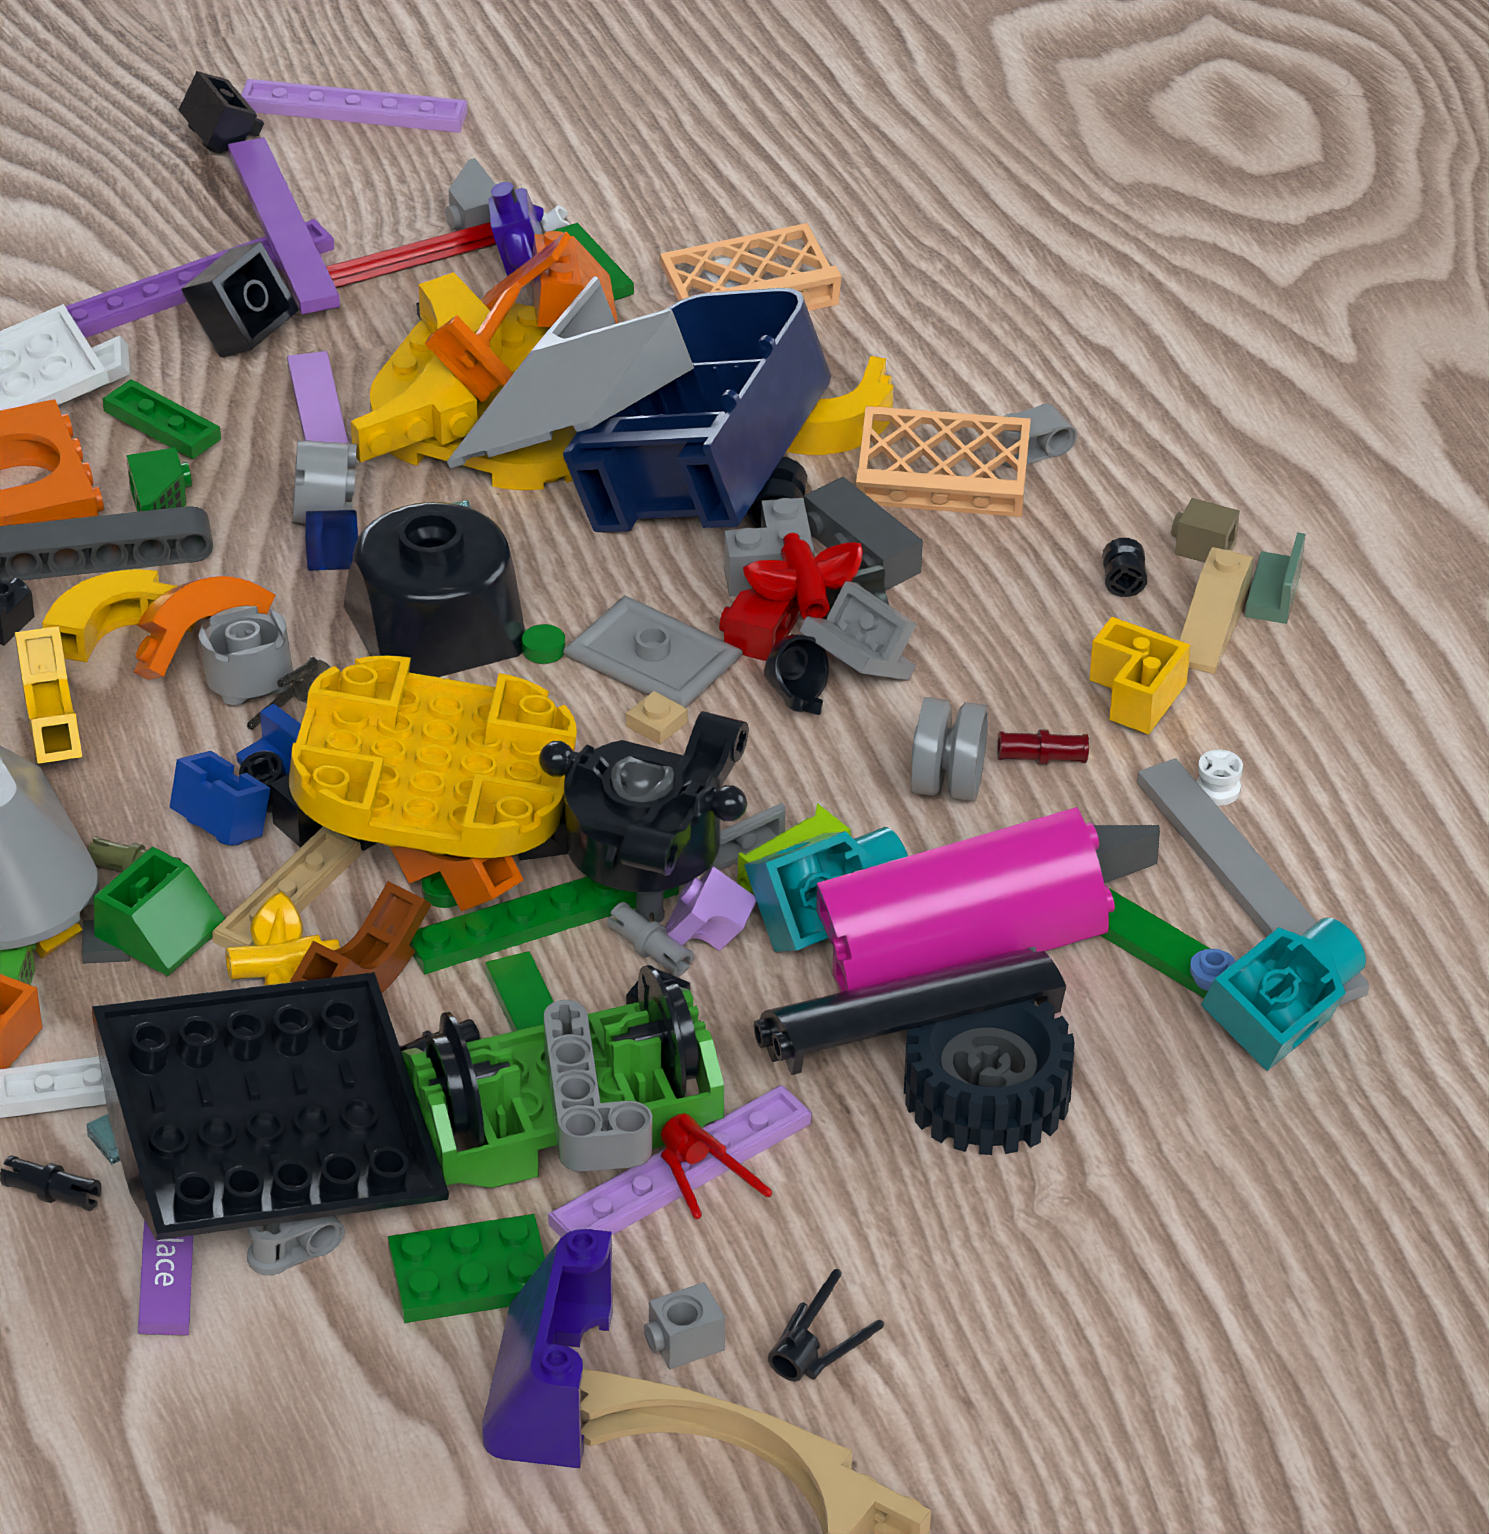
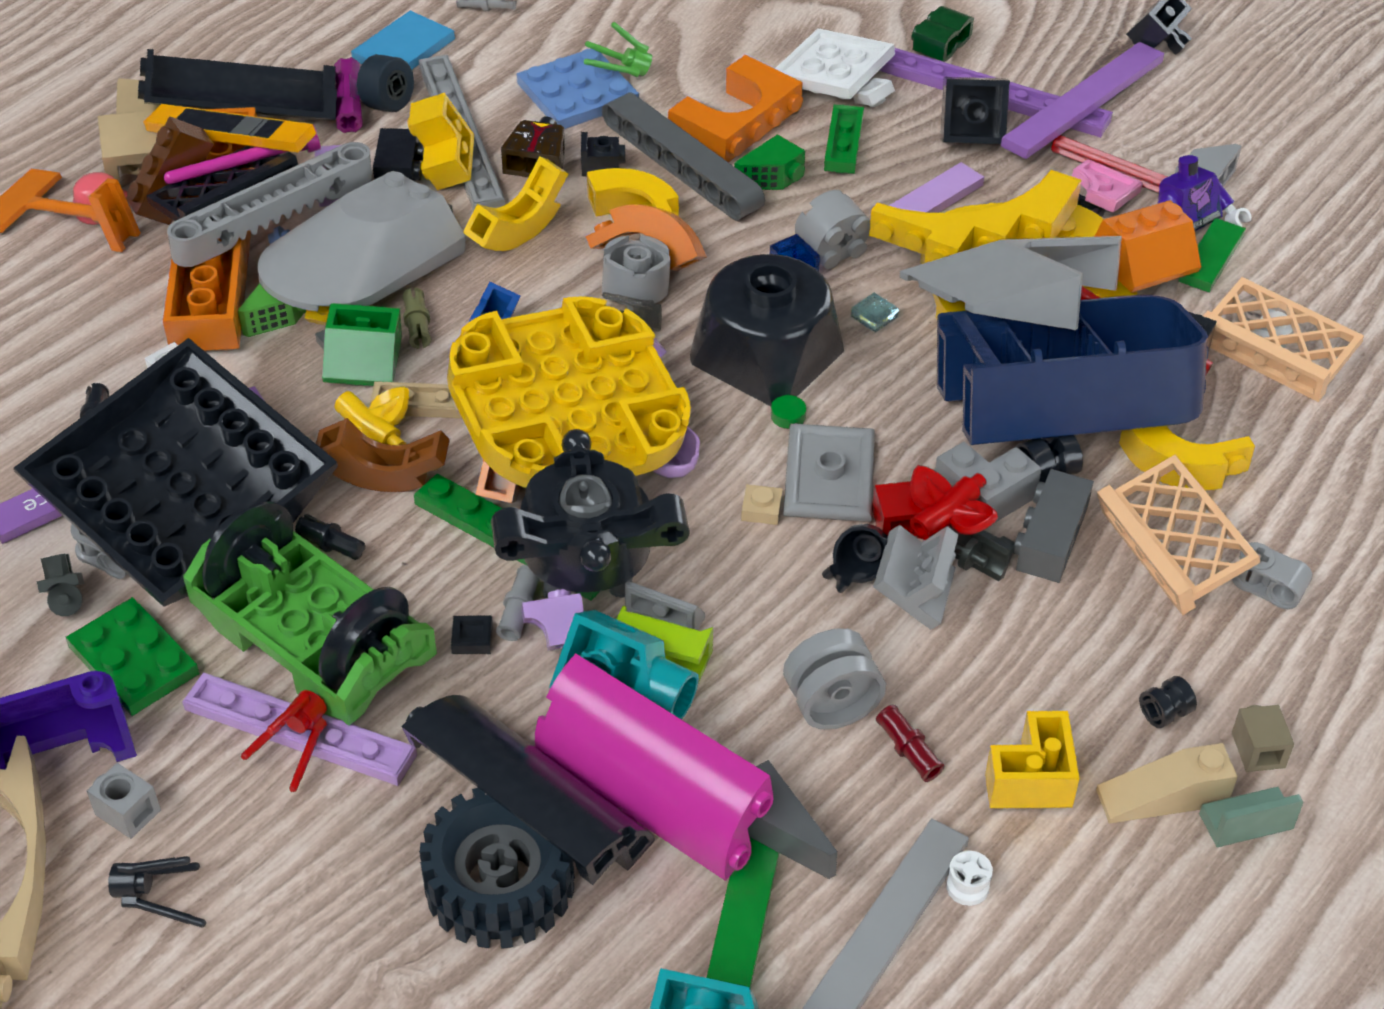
camera: 60 degrees right, 5 degrees up
lavender tile [241,79,468,133] -> none
orange piece [425,232,571,402] -> none
green tile [485,951,554,1032] -> none
light grey beam [544,1000,652,1171] -> none
medium blue plate [1190,949,1236,991] -> none
none -> pearl dark grey hips [37,553,84,616]
none -> dark green brick [911,6,974,62]
none -> bright pink tile [1072,159,1143,213]

